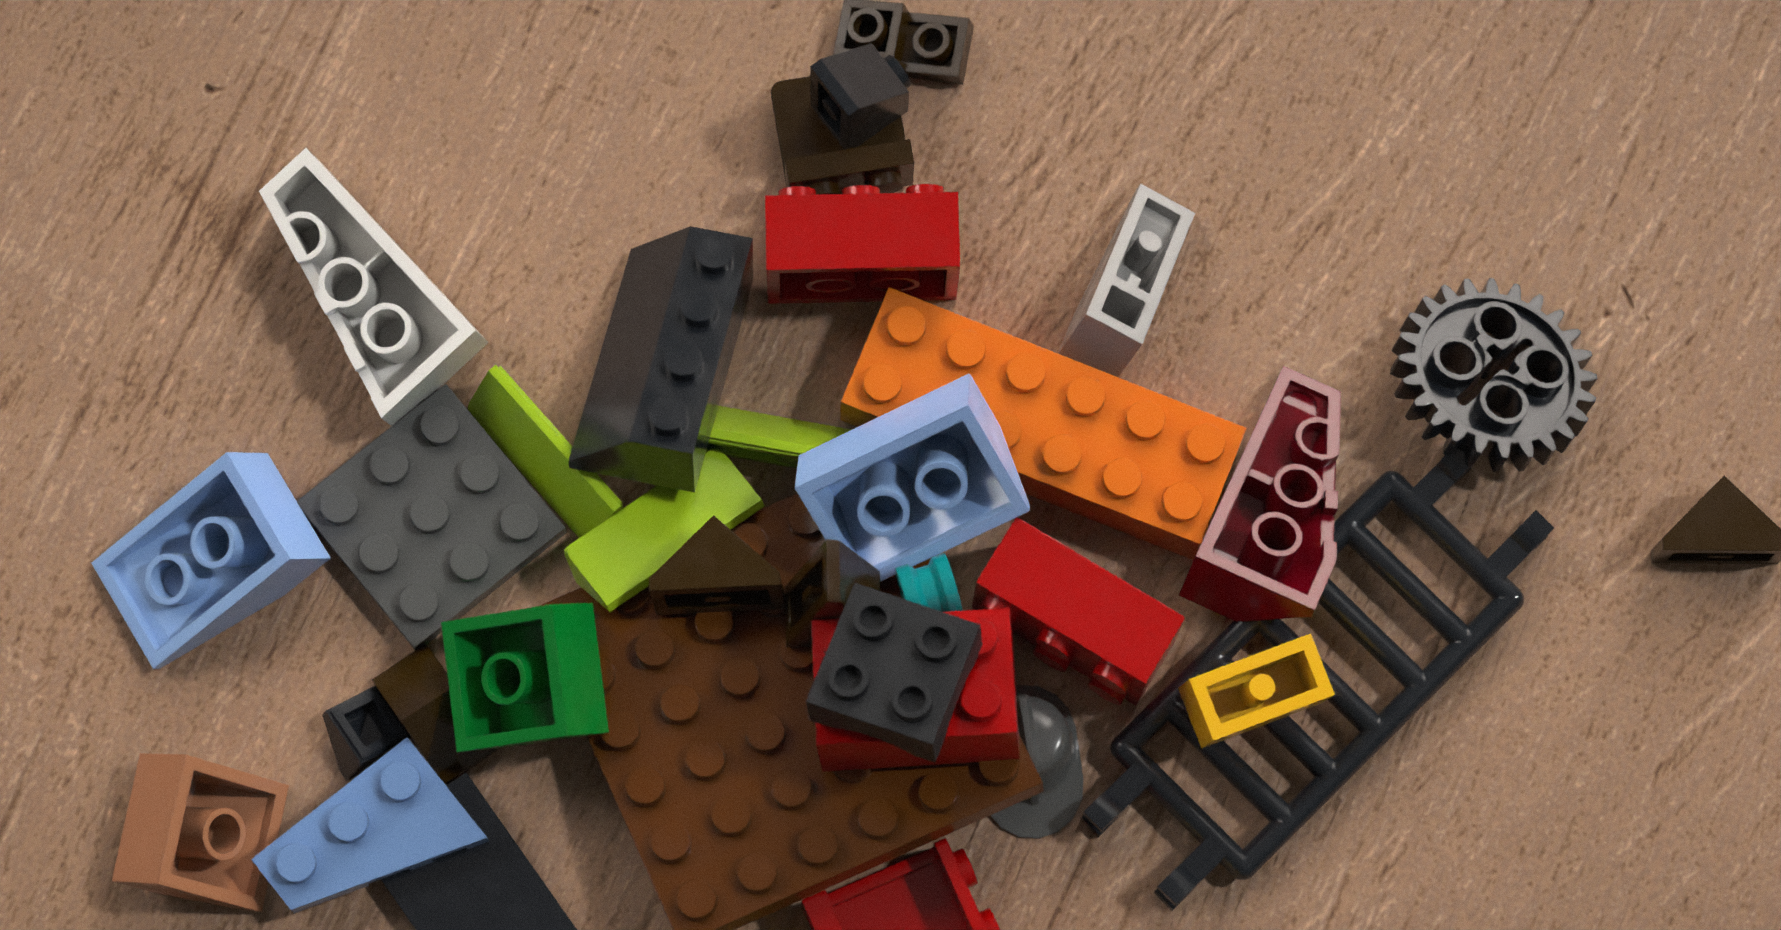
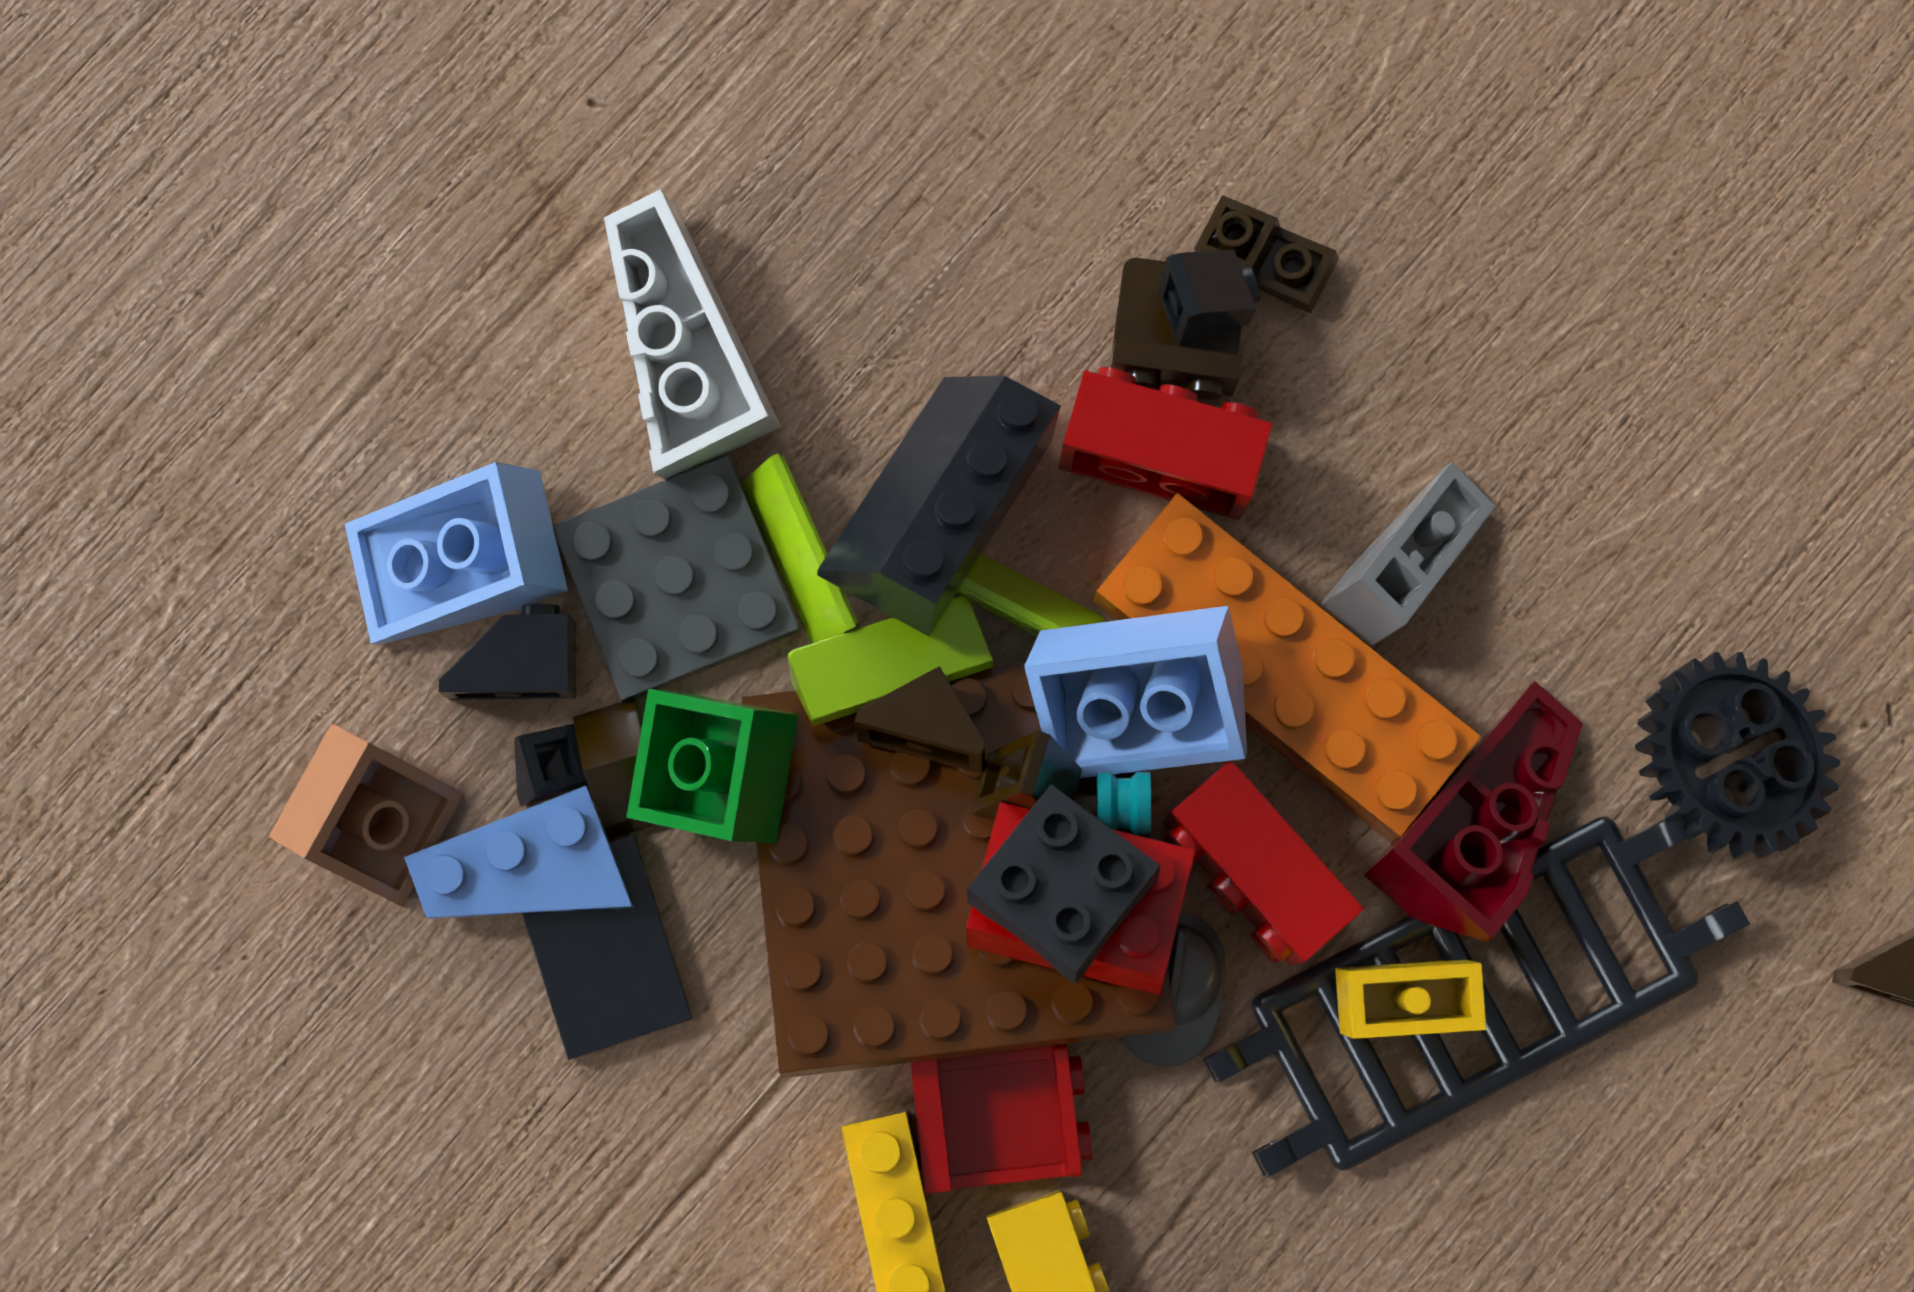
camera: 20 degrees right, 5 degrees up
none -> black slope [439,604,576,700]

